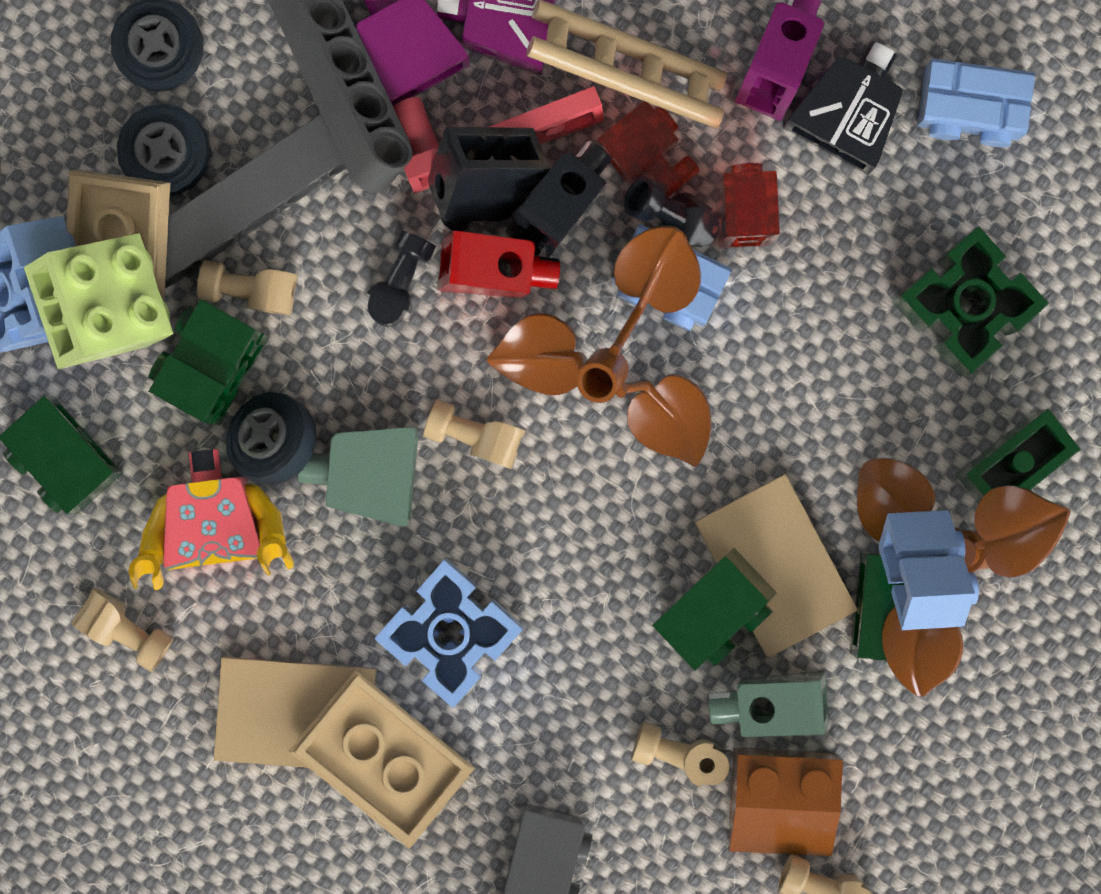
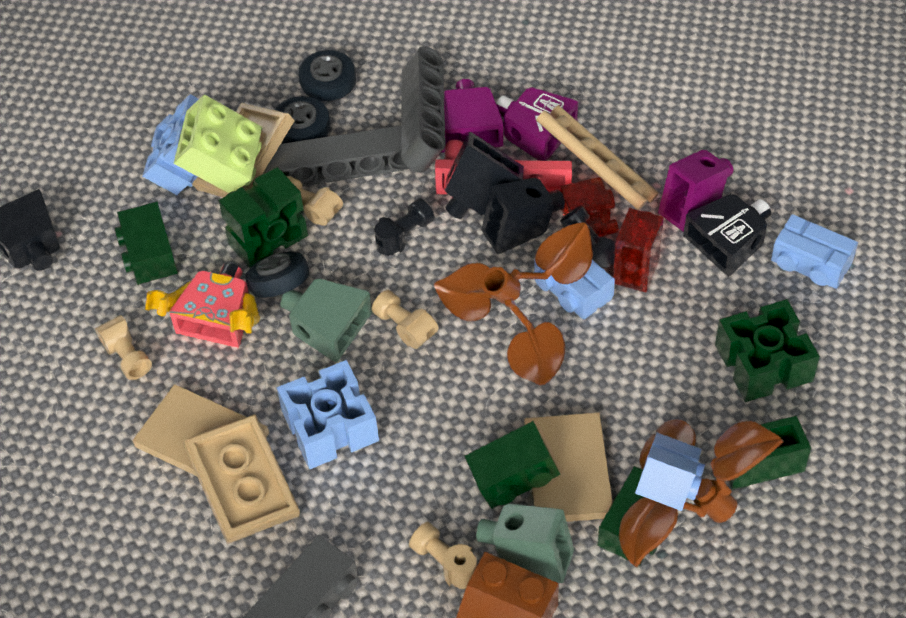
camera: 25 degrees right, 35 degrees down
red torso [437,231,560,298] -> none

